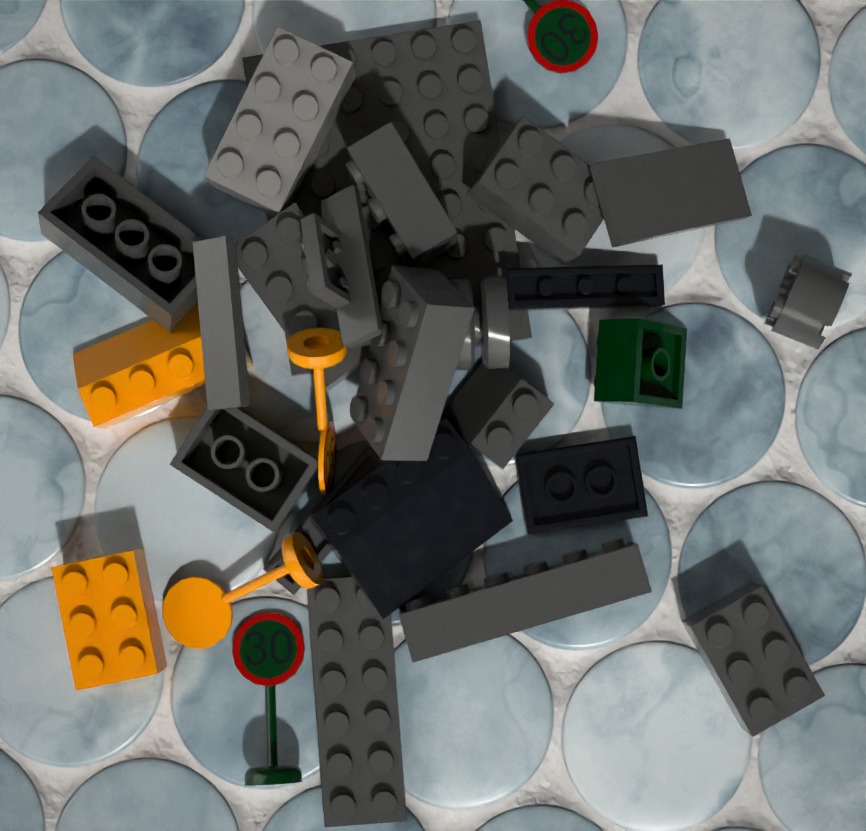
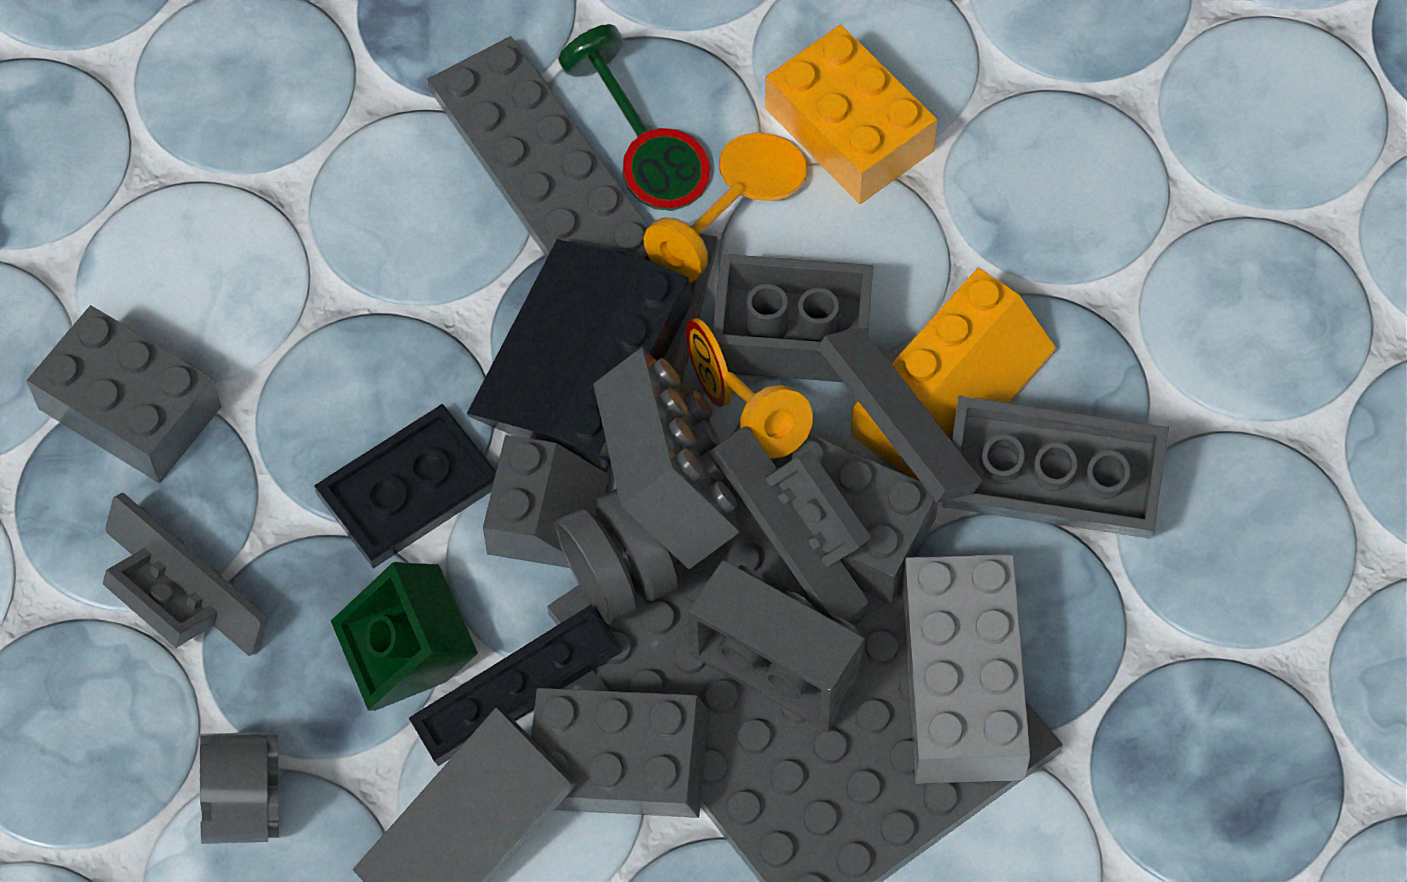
camera: 155 degrees right, 25 degrees down
dark grey brick [399,537,652,663] -> none
none -> dark grey bracket [103,493,268,656]

